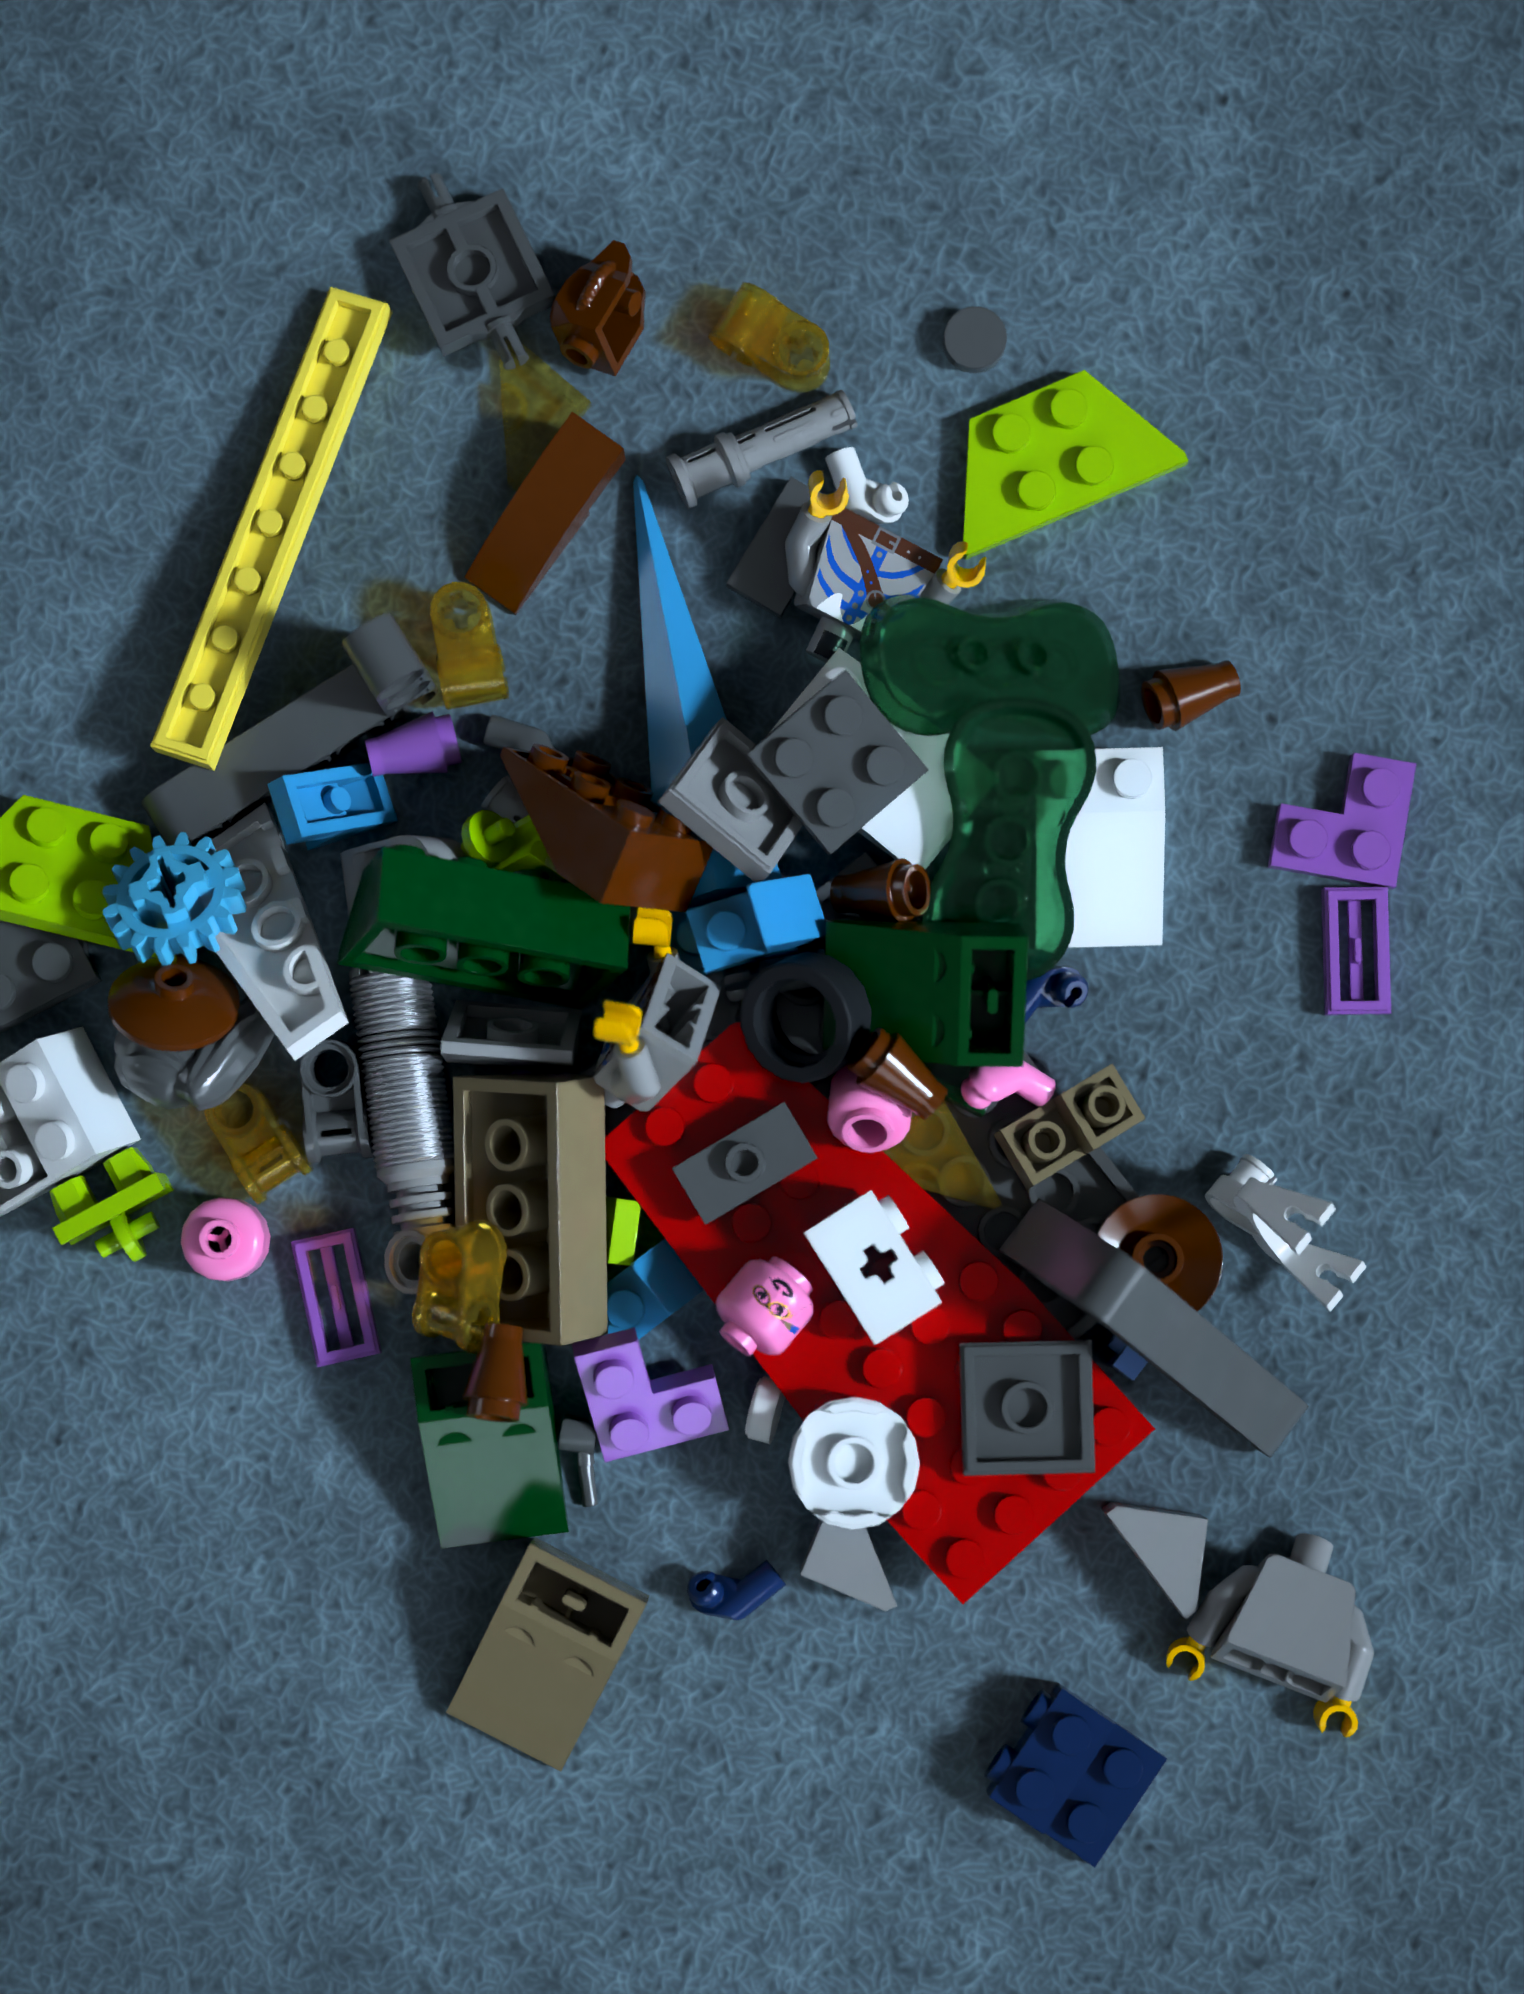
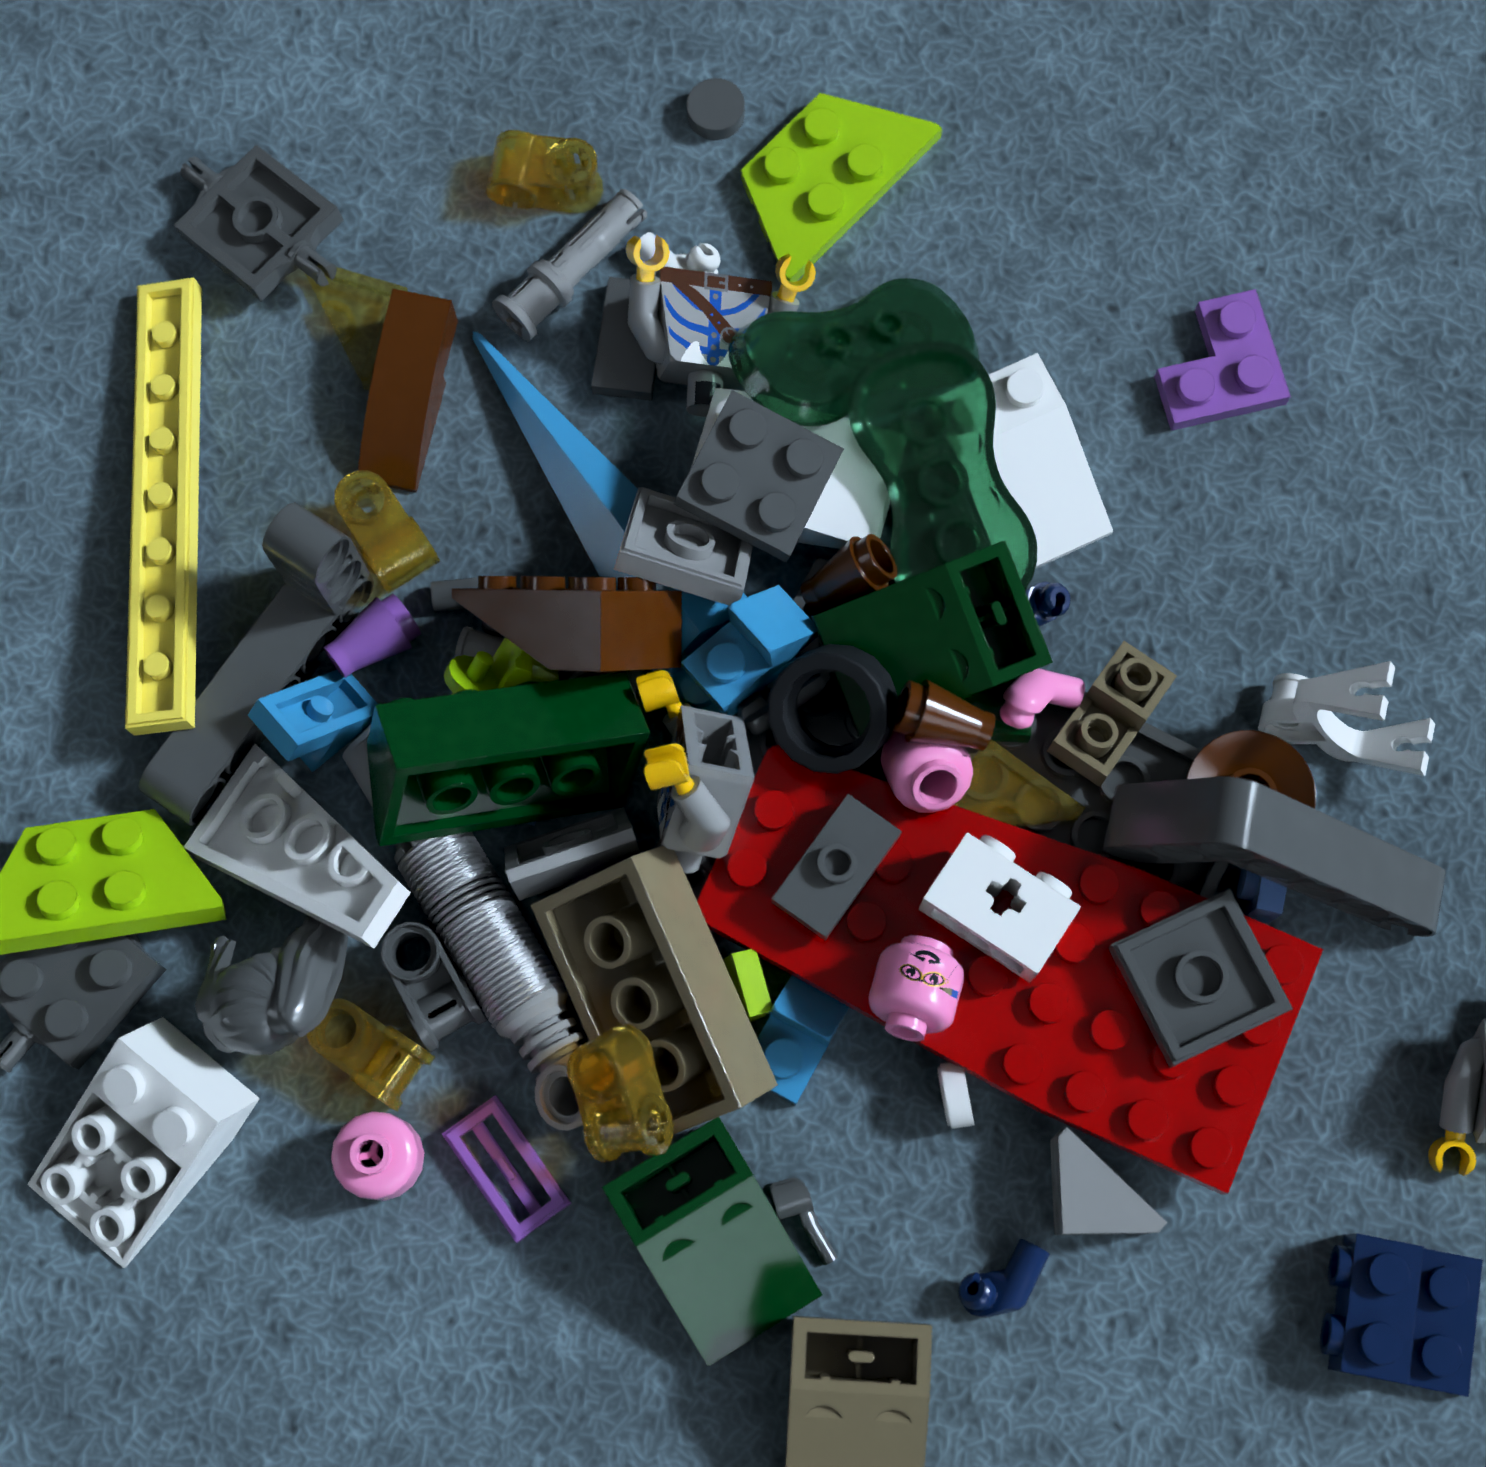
camera: 20 degrees left, 10 degrees down
lime hips [49,1147,174,1262] -> none
medium azure gear [102,832,247,967] -> none
reddish brown dish [108,956,240,1052] -> none
reddish brown cone [462,1323,528,1423] -> none
reddish brown hand [550,240,646,377] -> none
medium lavender plate [572,1327,729,1462] -> none
white tile [788,1396,920,1530] -> none
light grey slope [1101,1502,1208,1619] -> none
reddish brown cone [1141,660,1241,731] -> none
medium lavender tile [1321,887,1391,1016] -> none

